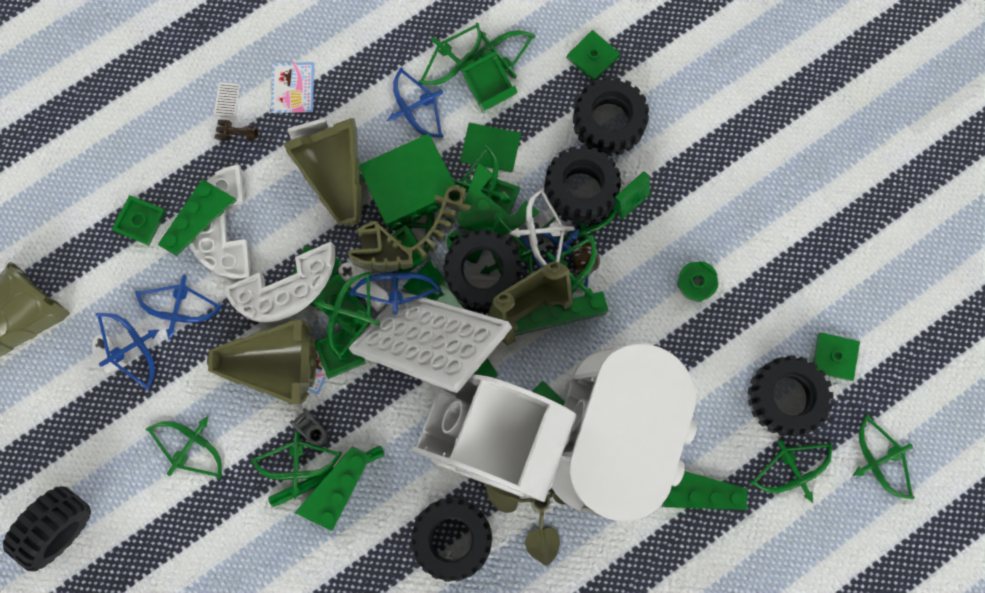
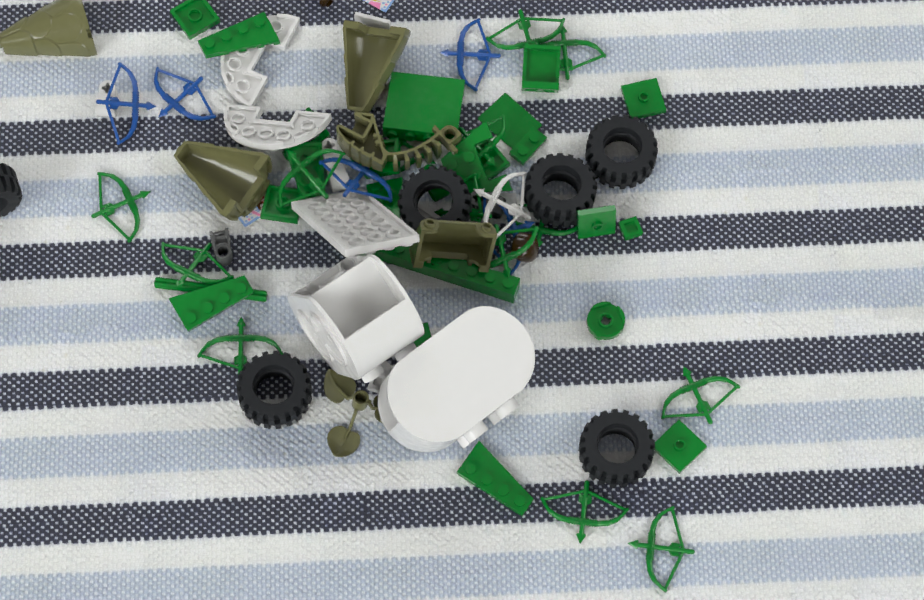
camera: 30 degrees right, 10 degrees down
none -> green piece [197,317,284,375]
none -> green plate [509,126,547,166]
none -> green plate [618,216,643,241]
none -> green piece [661,366,740,424]

